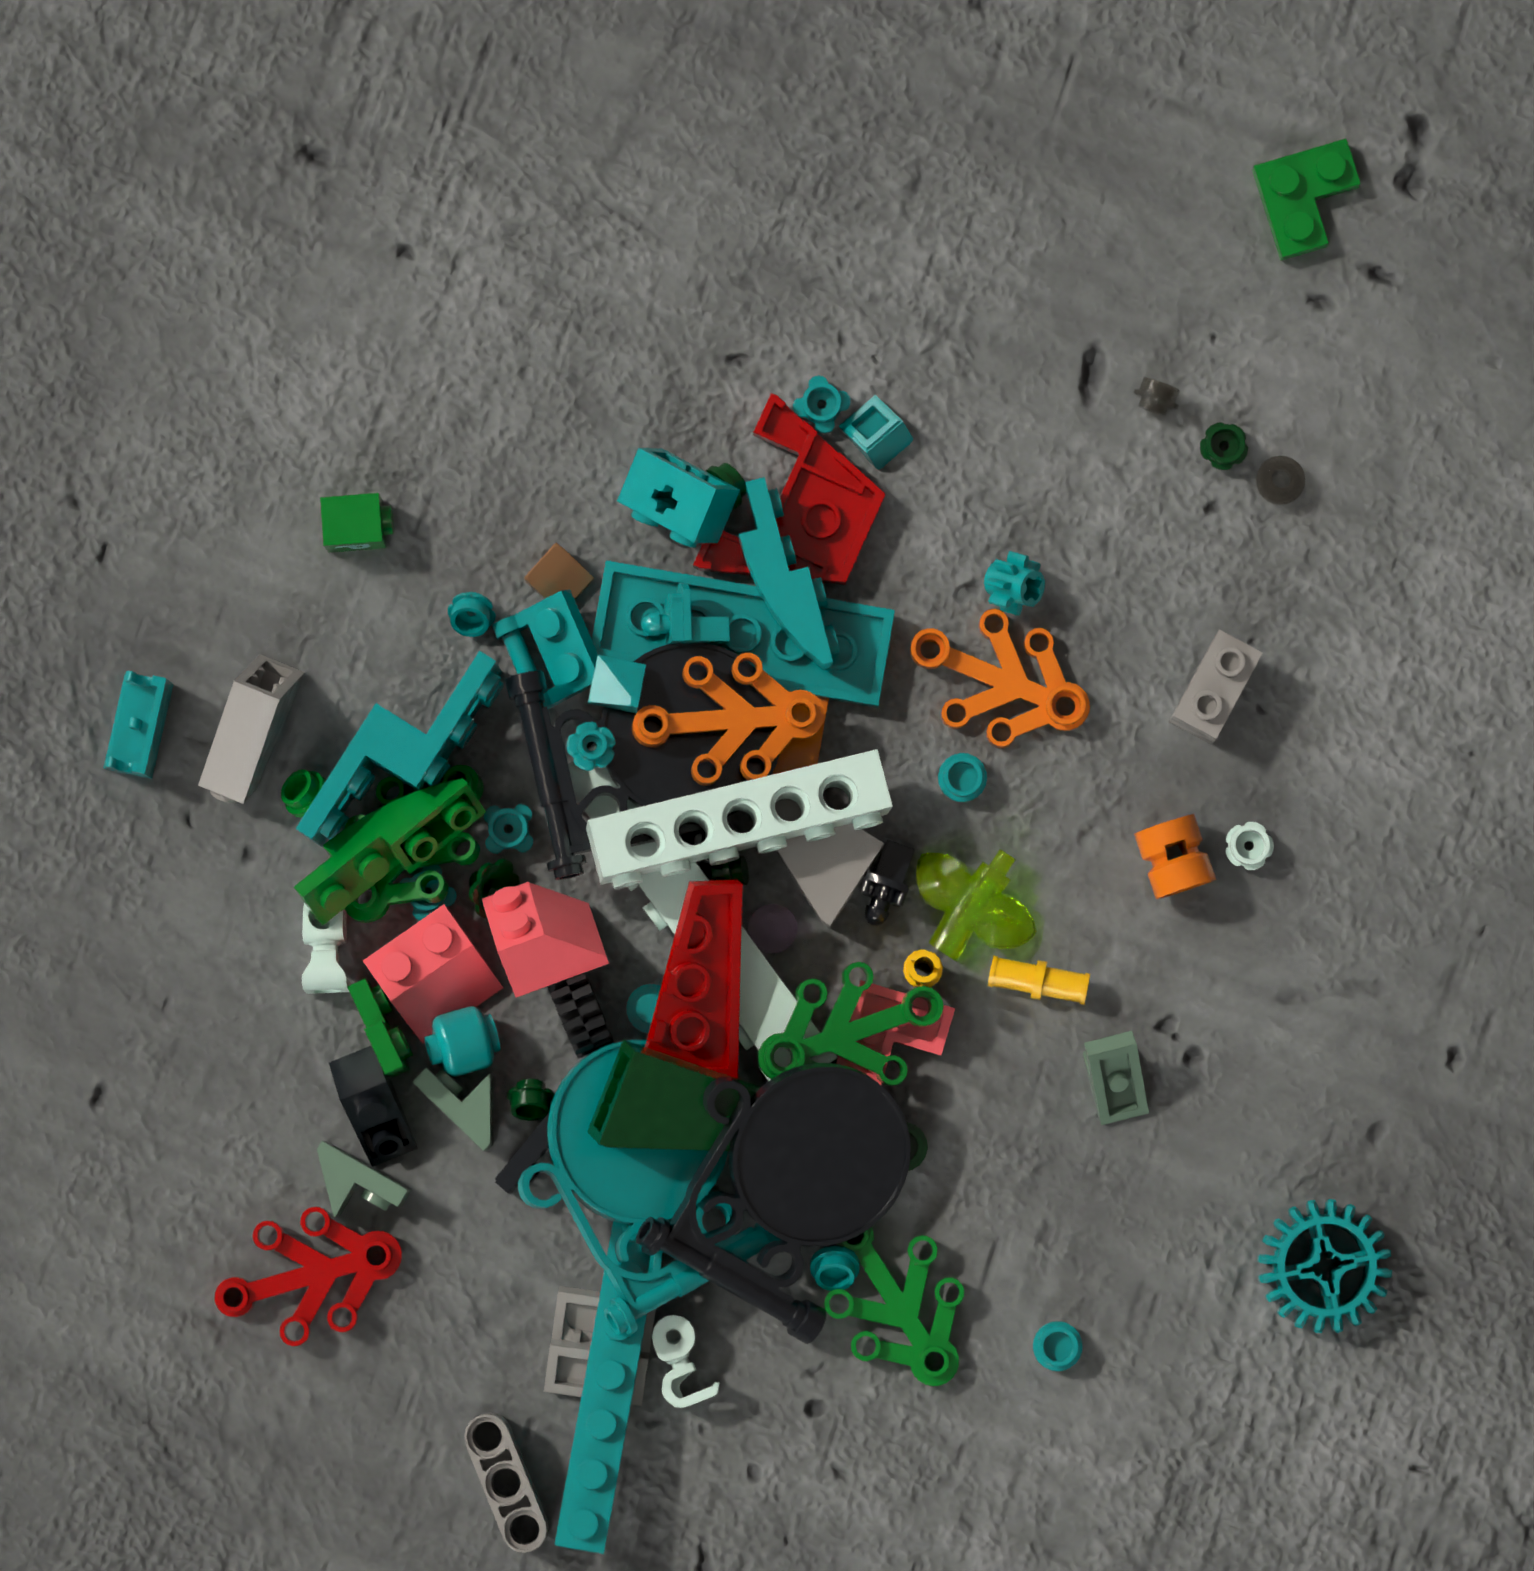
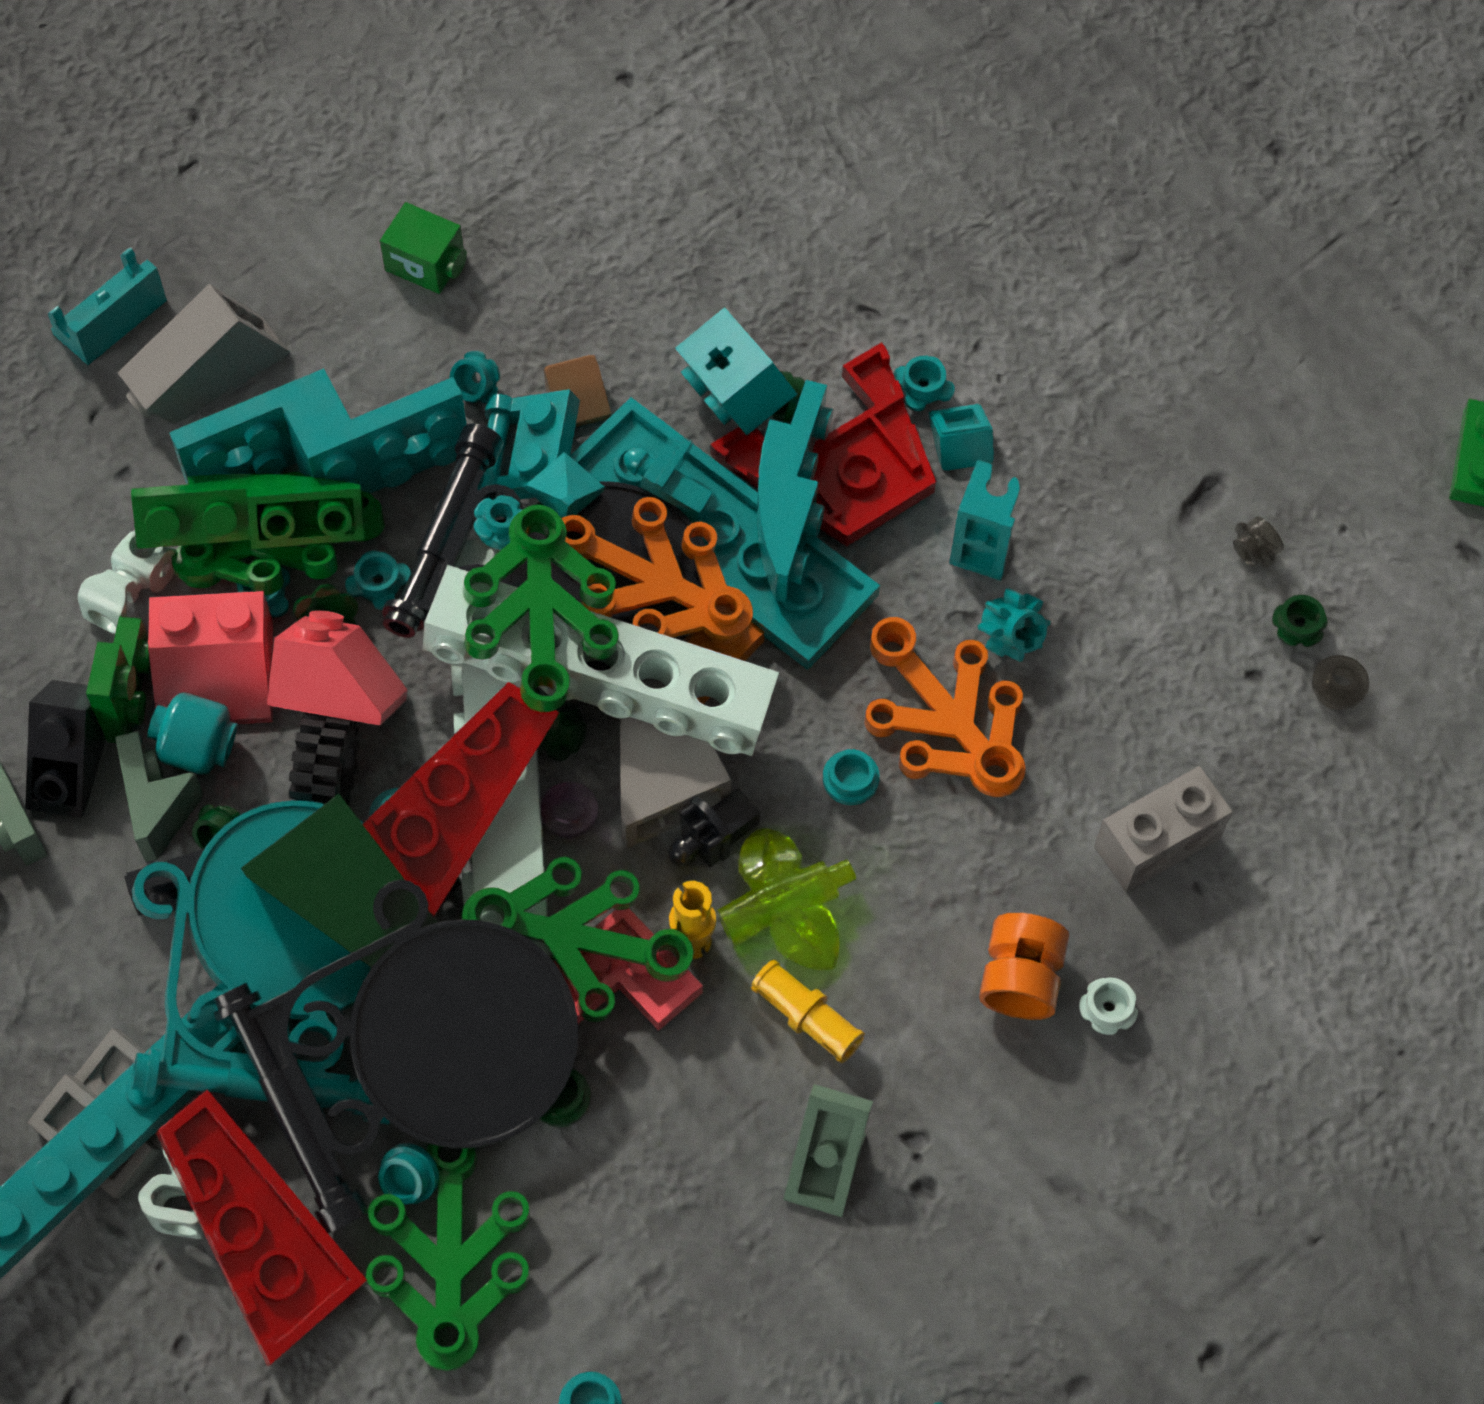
camera: 25 degrees right, 20 degrees down
none -> red wing [156,1090,367,1367]
none -> green plant [463,505,619,712]
none -> teal hinge [949,460,1020,581]

